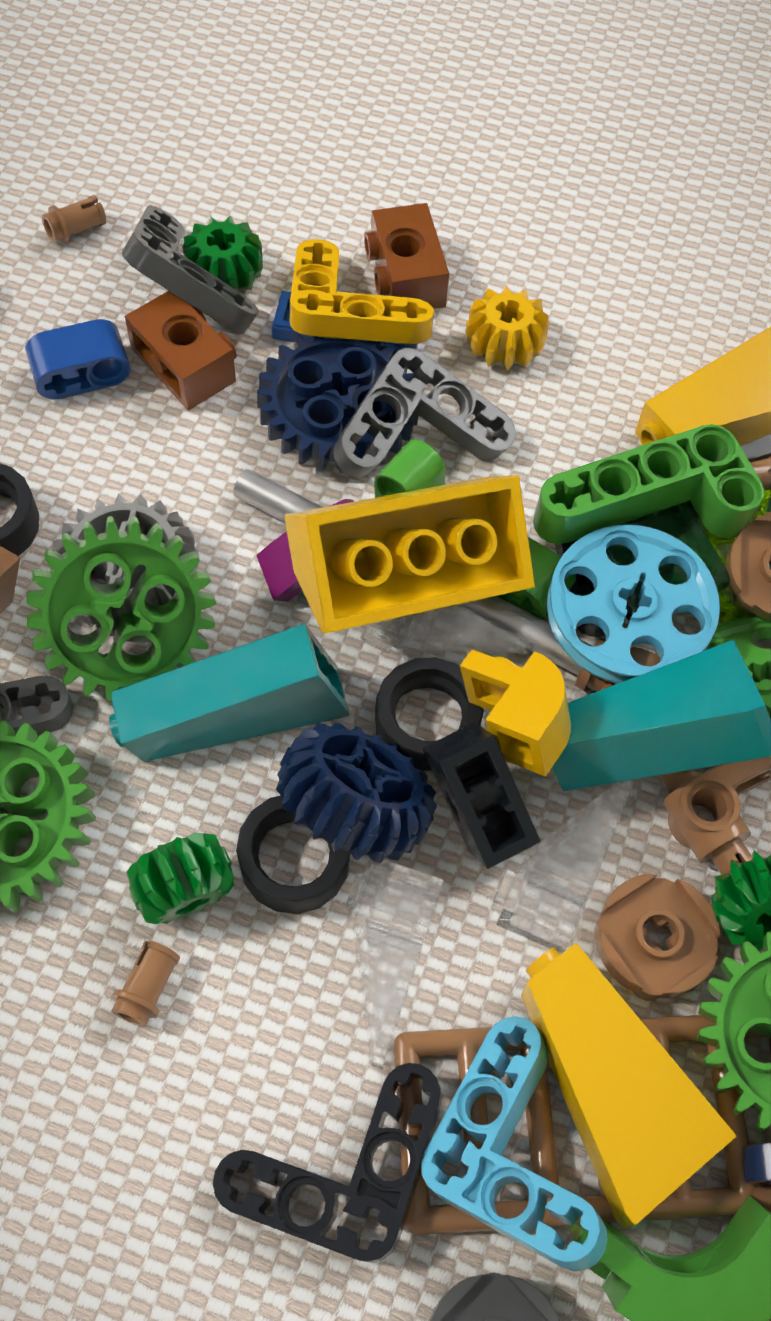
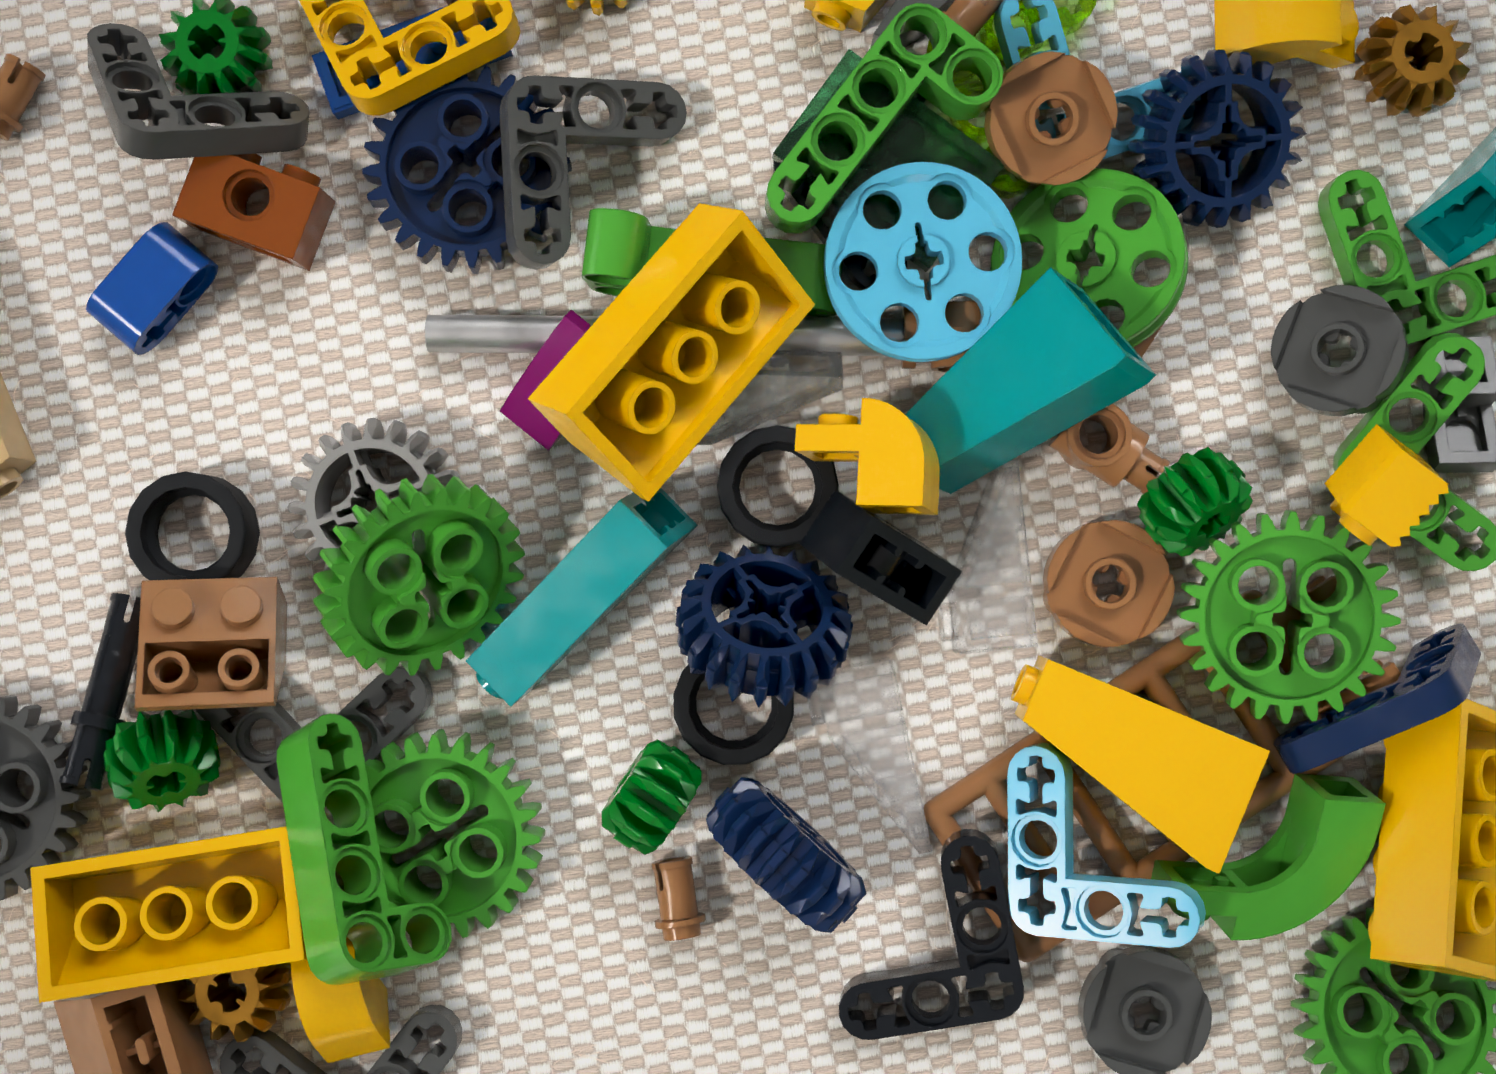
camera: 25 degrees left, 25 degrees up
none -> dark blue gear [706,777,867,933]

